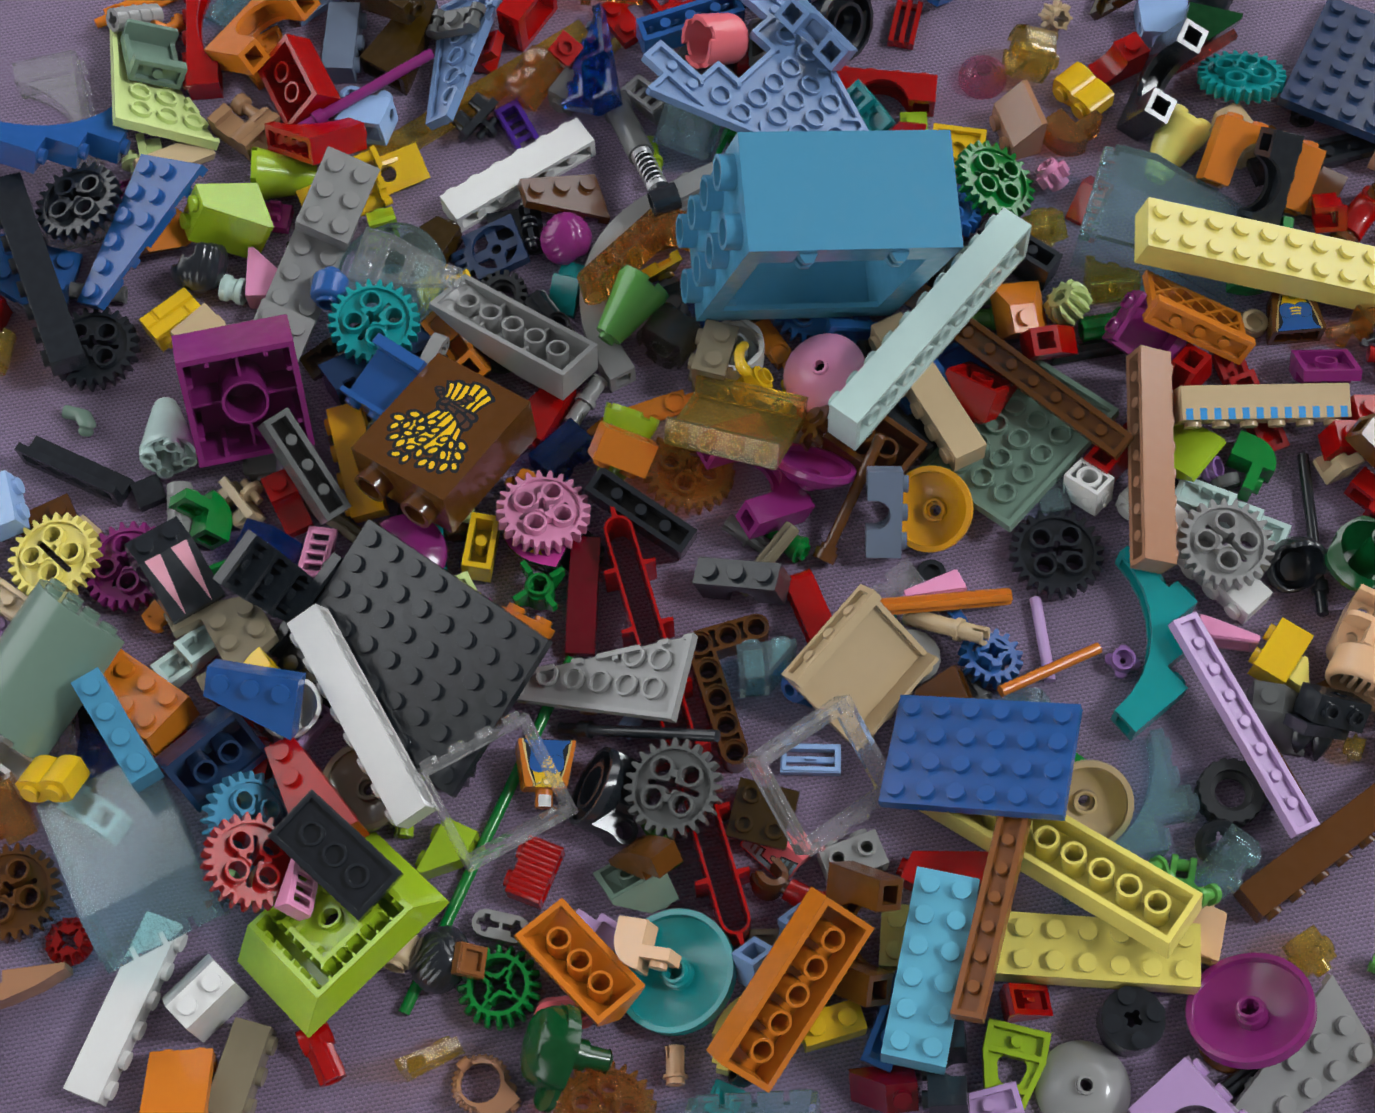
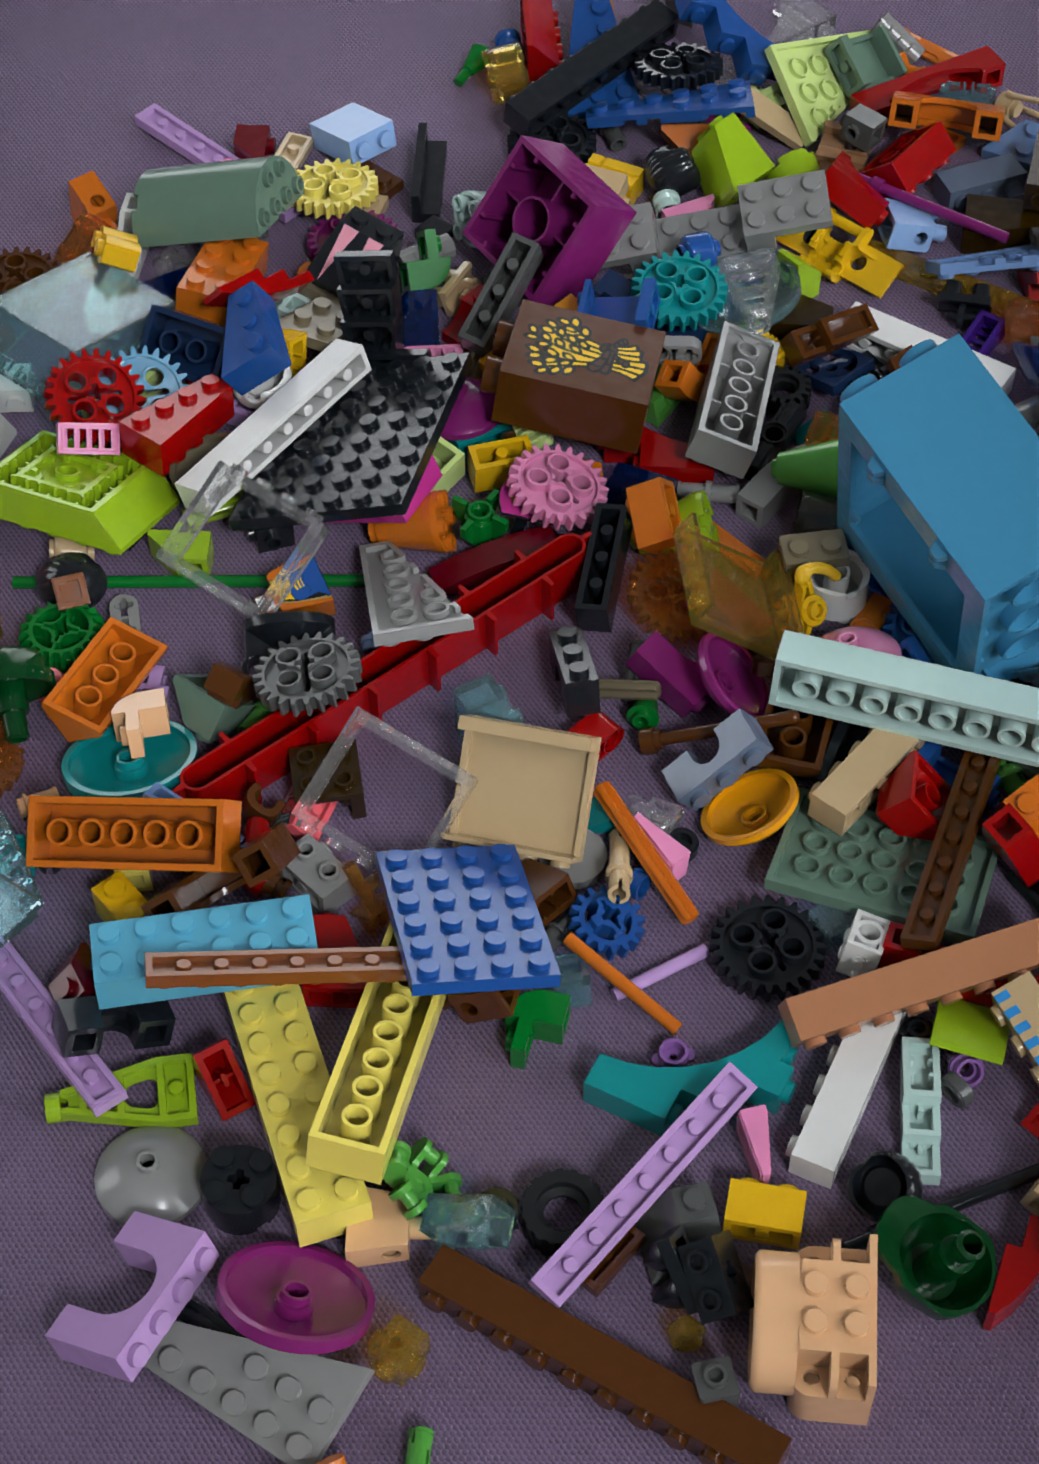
camera: 65 degrees right, 15 degrees down
sand green arm [62,405,96,437] -> none
dark azure arch [71,667,165,793] -> none
black tile [268,789,404,922] -> none
red brick [503,835,565,910] -> none
black bar [557,720,721,742] -> none
reddish brown beam [690,614,770,773] -> none
light blue tile [780,743,841,776] -> none
clear light blue arch [1061,728,1200,905] -> none
tan dish [1066,760,1134,842] -> none
light grey gear [1176,498,1275,592] -> none
green brick [1225,430,1276,502] -> none
light yellow slope [1285,655,1309,693] -> none
none -> red slope [202,268,315,307]
none -> clear orange arm [342,860,390,936]
none -> reddish brown slope [780,303,879,368]
none -> dark grey brick [839,103,888,152]

